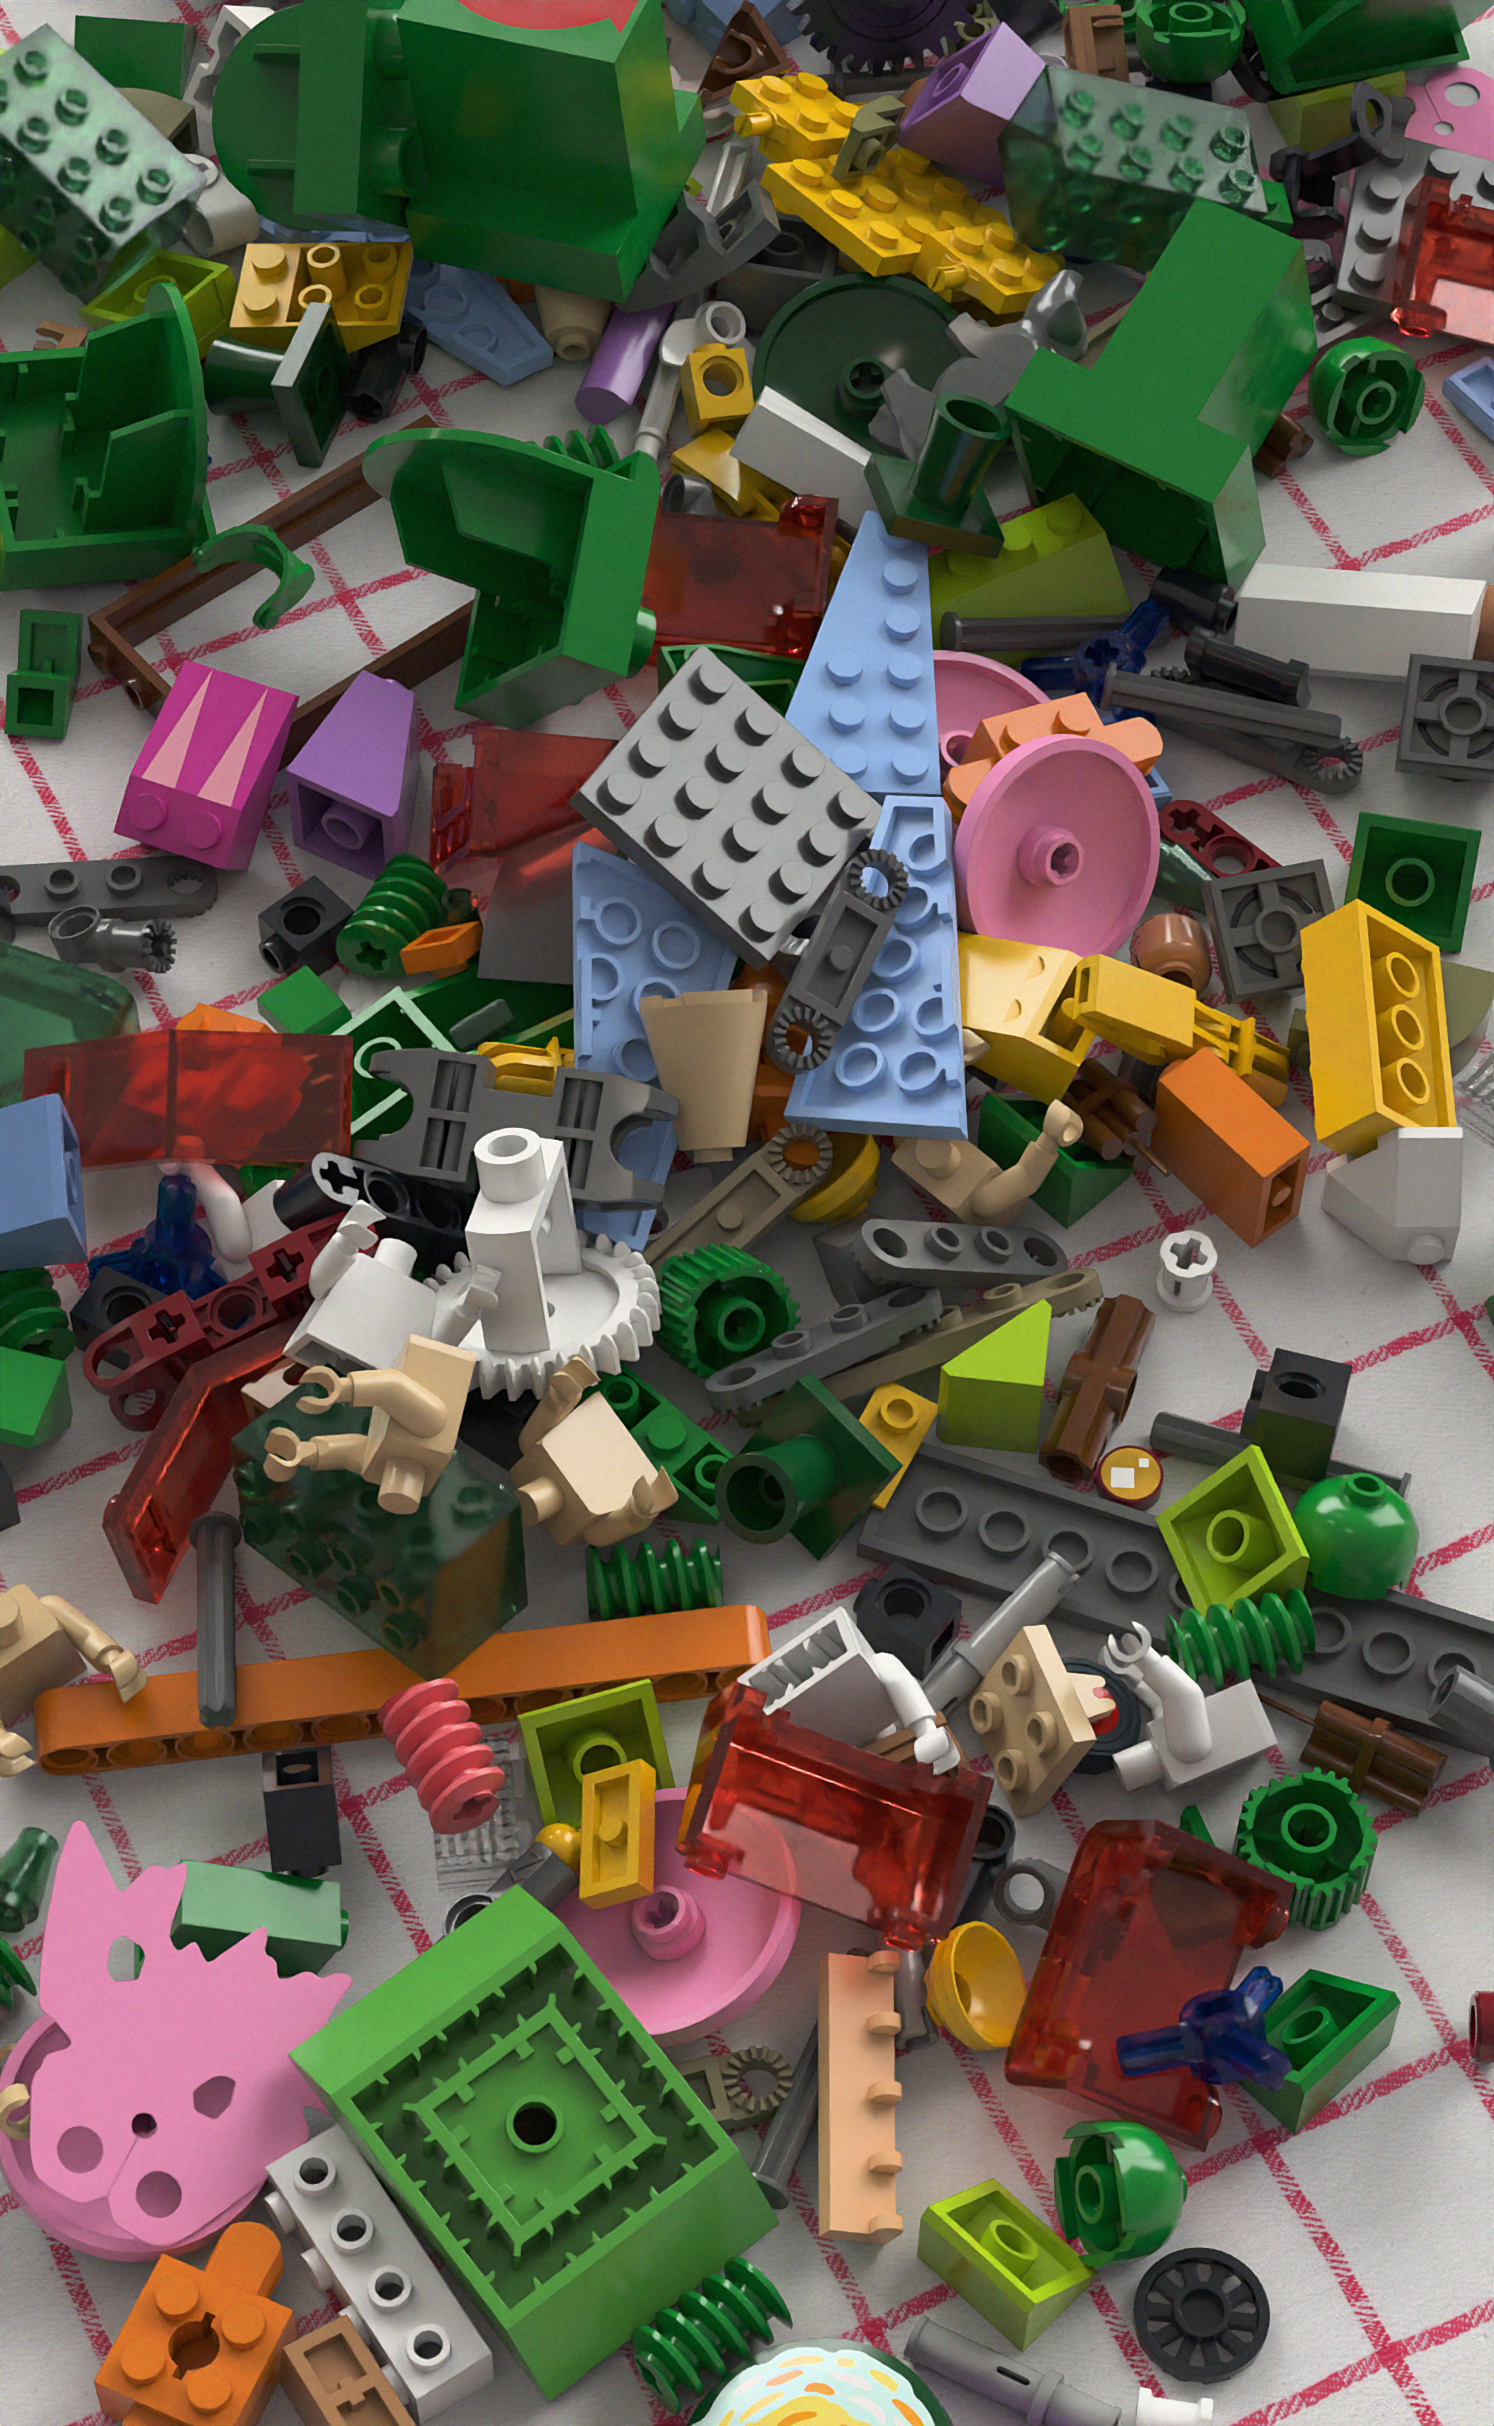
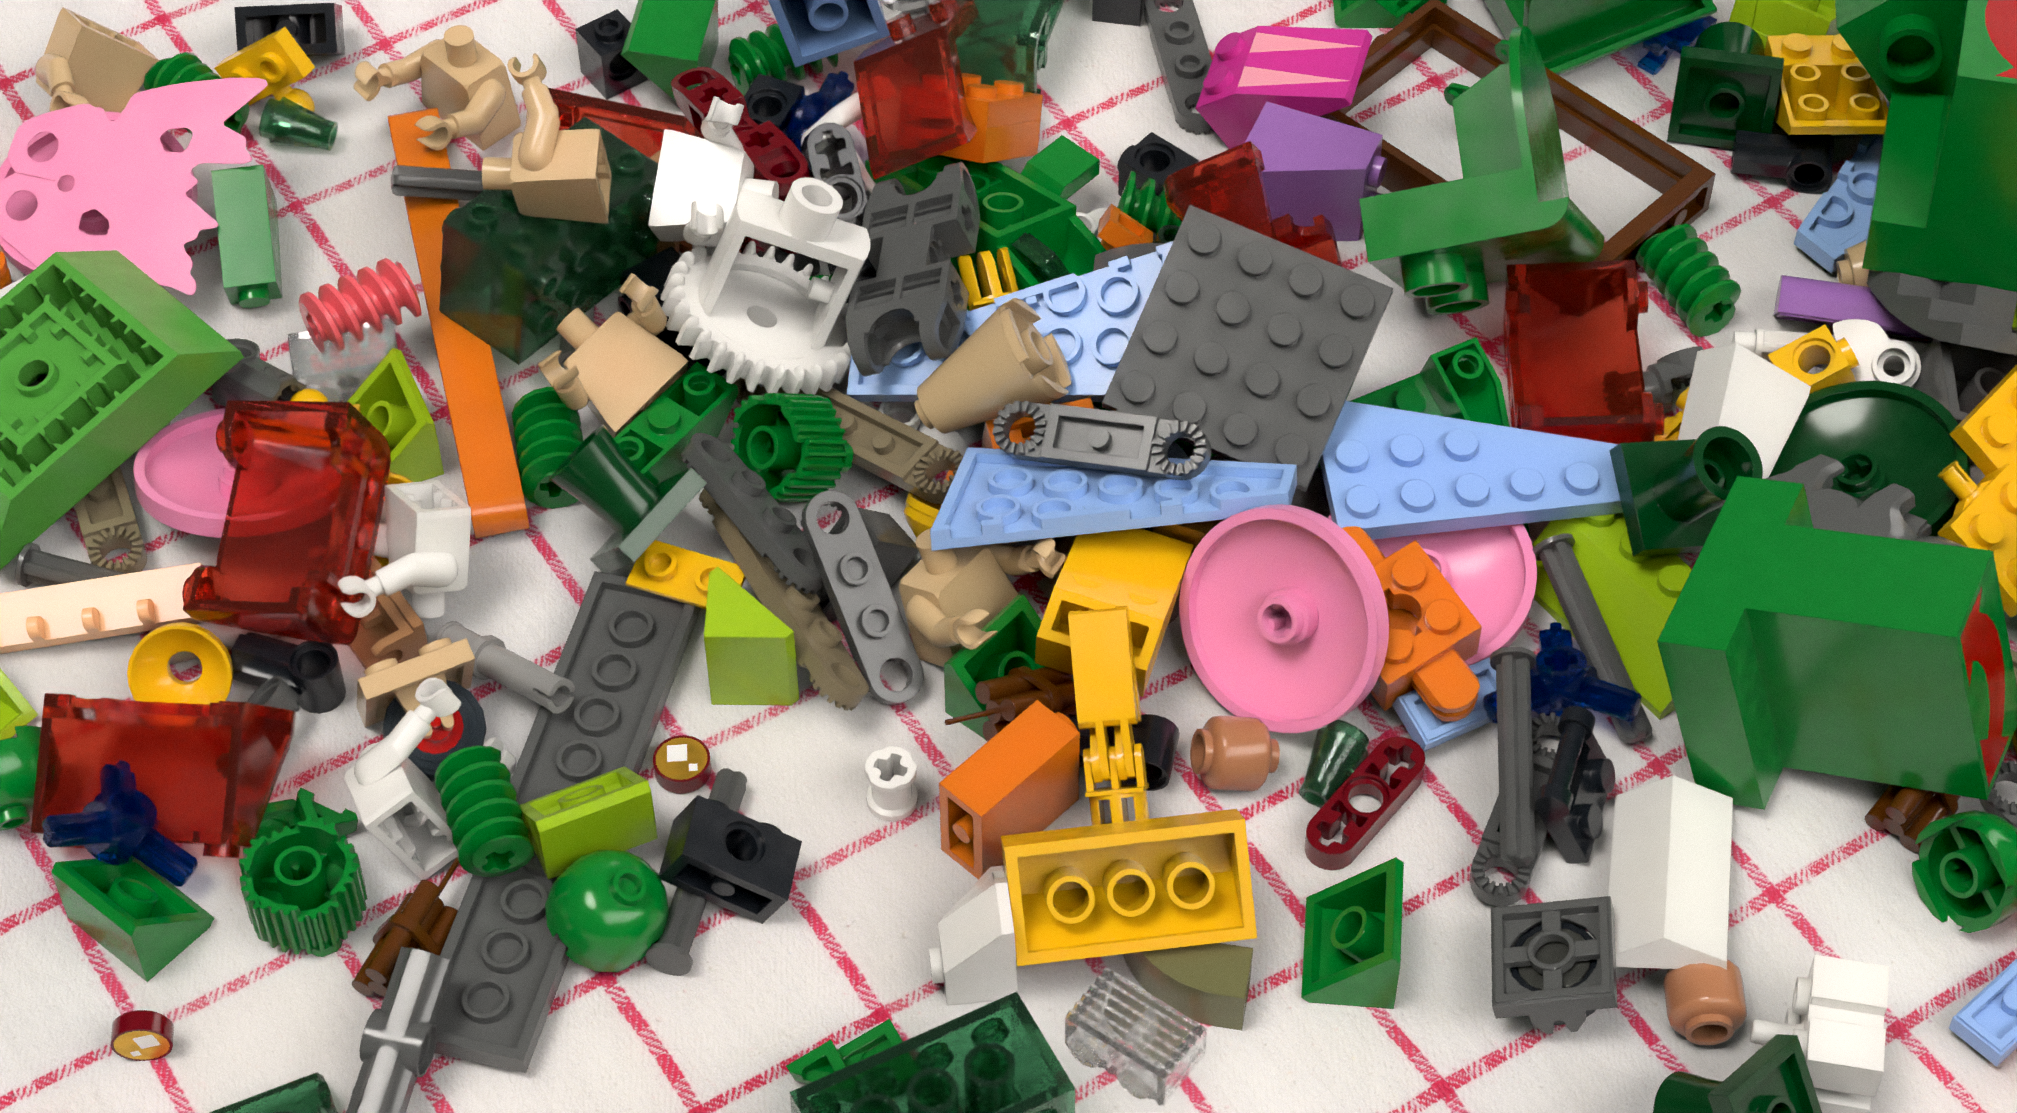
camera: 85 degrees right, 5 degrees down
dark grey connector [47,904,177,974] -> none
black brick [262,1745,342,1878] -> none
black brick [853,1561,962,1682] -> none
reddish brown piece [1038,1294,1156,1484] -> none
black brick [1147,565,1239,638] -> none
dark grey piece [1200,859,1335,1005] -> none

